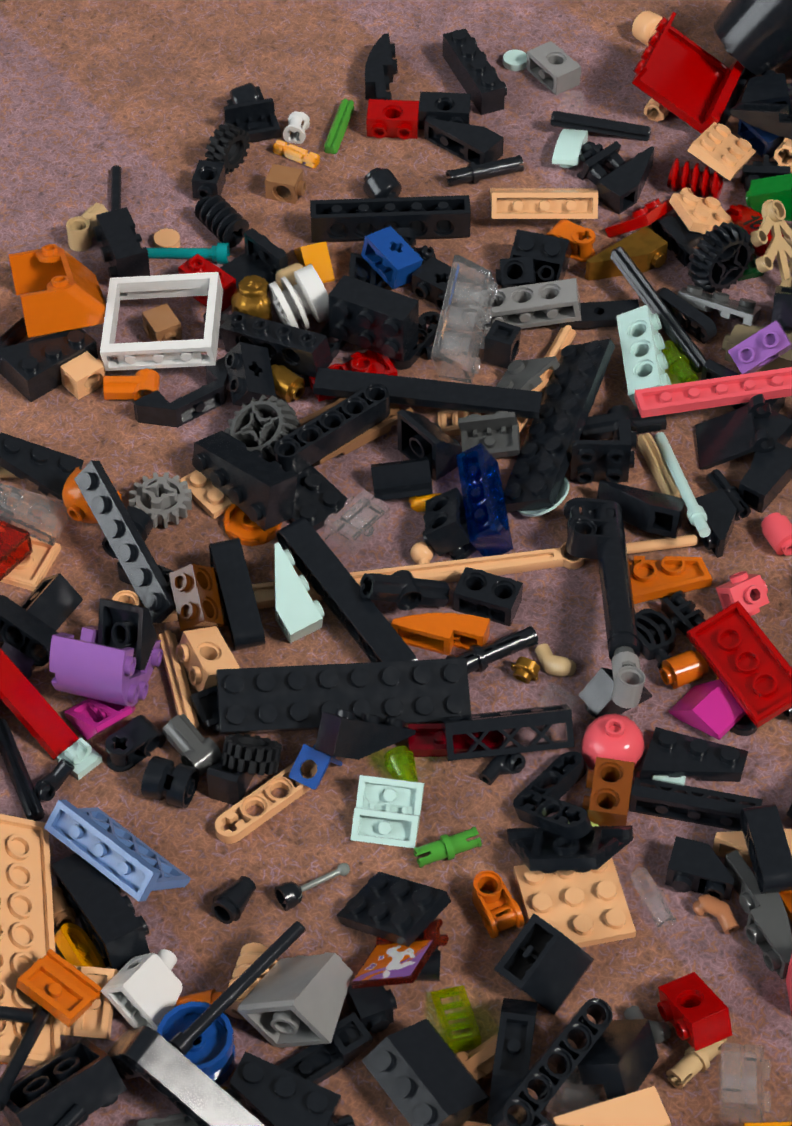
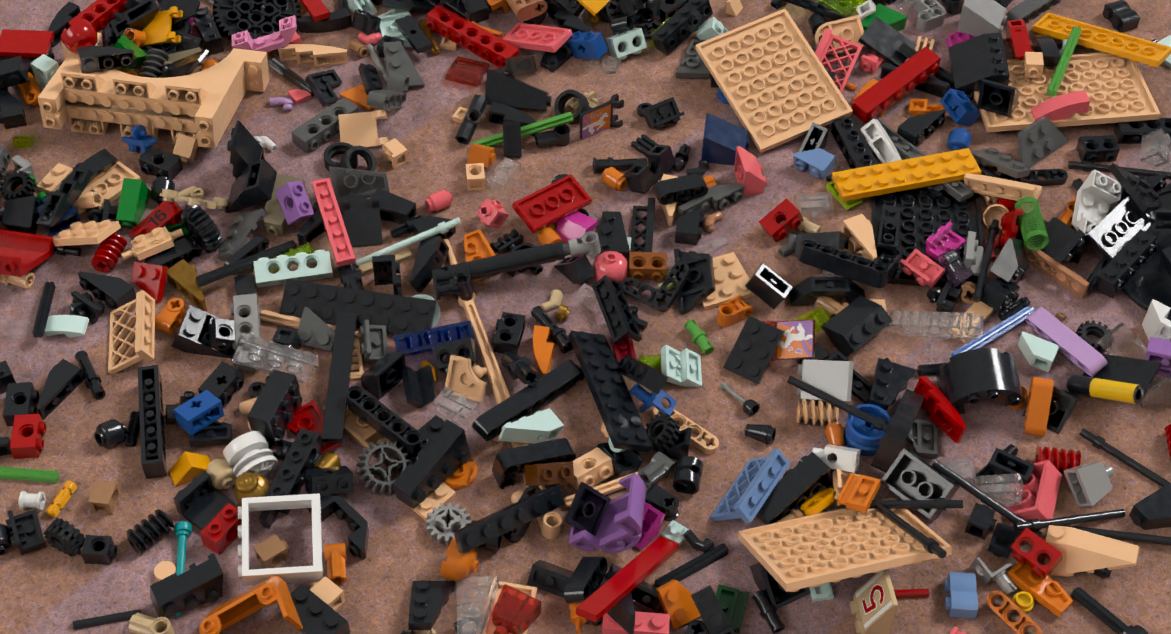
camera: 100 degrees left, 0 degrees up
none -> light nougat tile [443,355,486,403]

